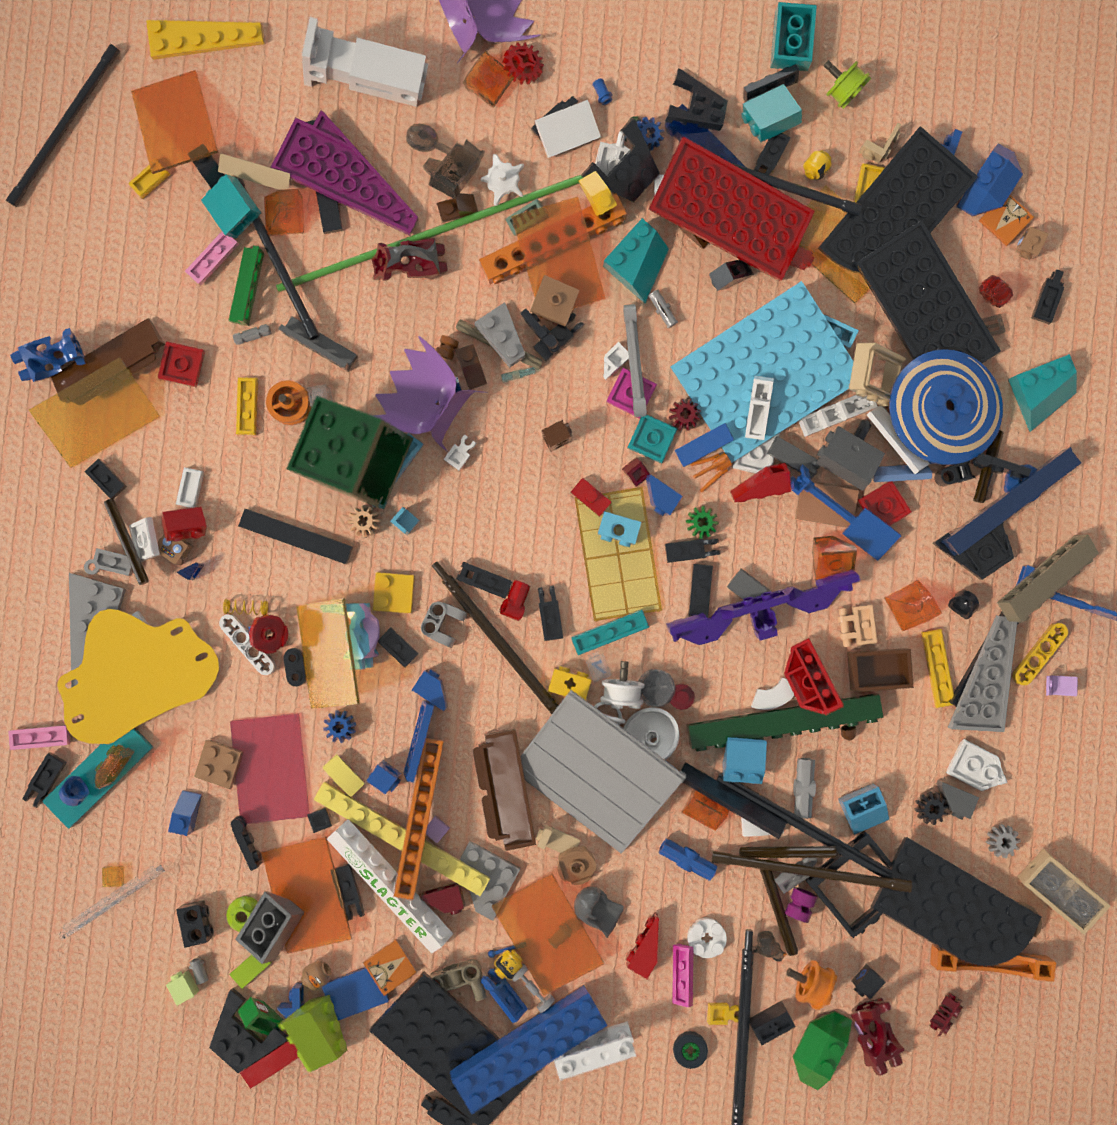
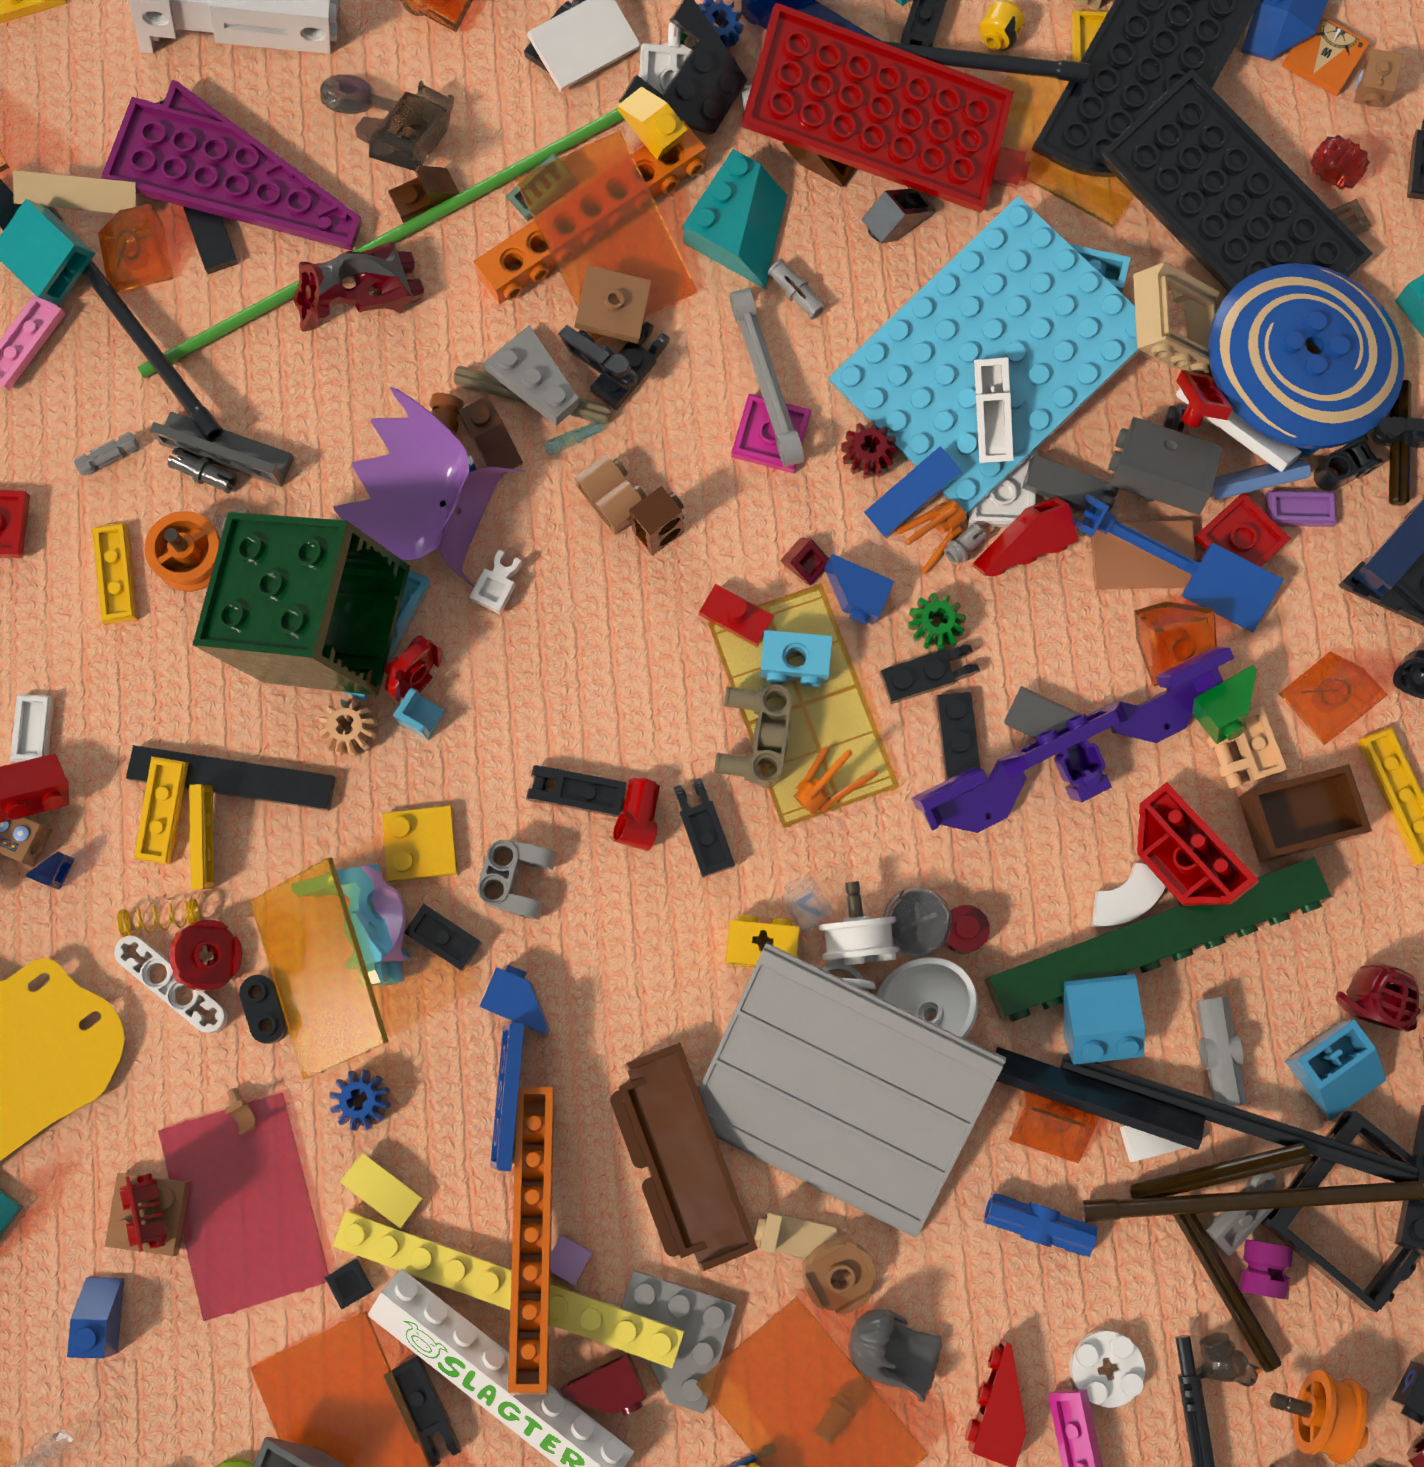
camera: 15 degrees left, 10 degrees down
green fence [228,245,264,326] -> none
black hinge [230,815,262,871] -> none
blue brick [366,760,402,794] -> none
dark brown axle [432,561,559,715] -> none
white piece [481,154,524,206] -> none
teal tile [571,609,649,655] -> none
white slope [604,342,629,380] -> none
teal tile [627,415,678,464] -> none
white slope [798,395,878,437] -> none
reddish brown hinge [840,725,857,741] -> none
none -> red hinge [119,1173,167,1252]
none -> yellow tile [134,756,189,864]
none -> dark grey pin [168,448,237,494]
none -> yellow tile [189,784,214,890]
none -> medium nougat piece [225,1088,258,1136]
none -> red plate [384,635,443,702]
none -> medium nougat brick [574,454,647,535]
none -> dark tan piece [714,685,792,788]
none -> orange plant [794,747,878,815]
none -> light grey pin [944,523,987,565]
none -> red tile [1176,370,1233,427]
none -> green slope [1192,665,1257,745]
none -> medium lavender tile [1265,490,1337,527]
none -> dark red piece [1336,963,1421,1032]

